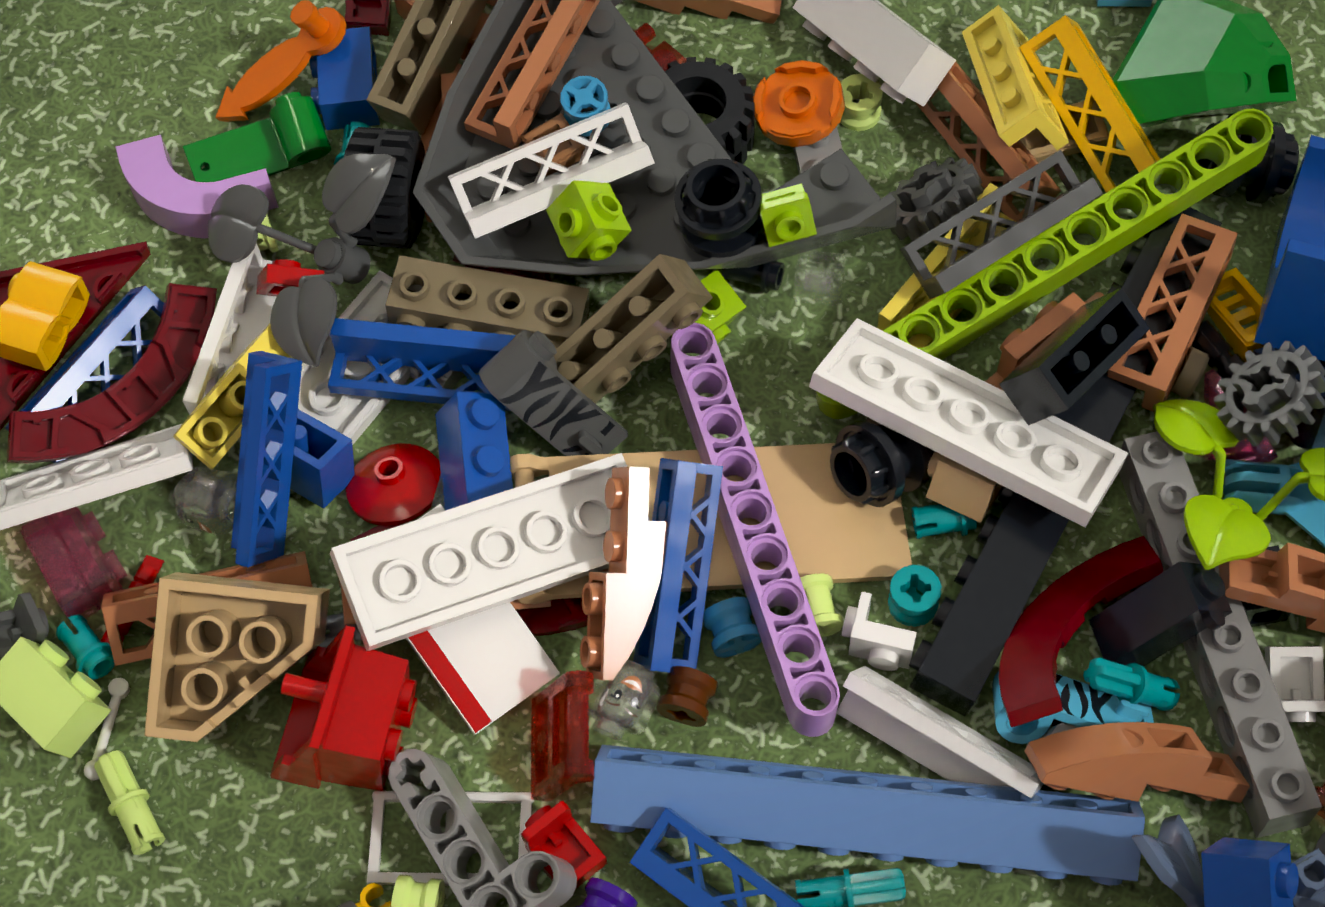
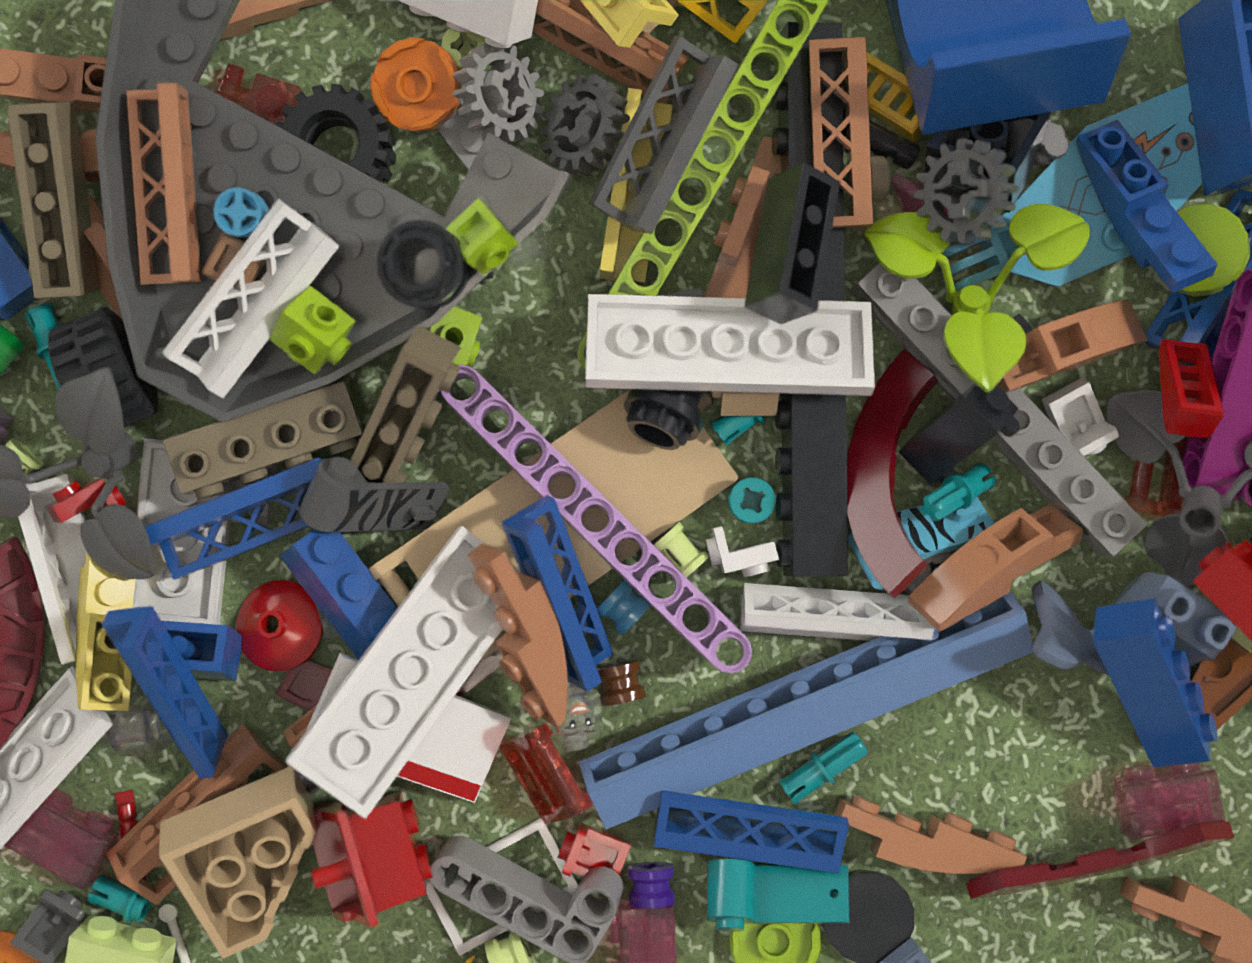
camera: 30 degrees left, 25 degrees up
none -> light grey gear [453,43,544,143]

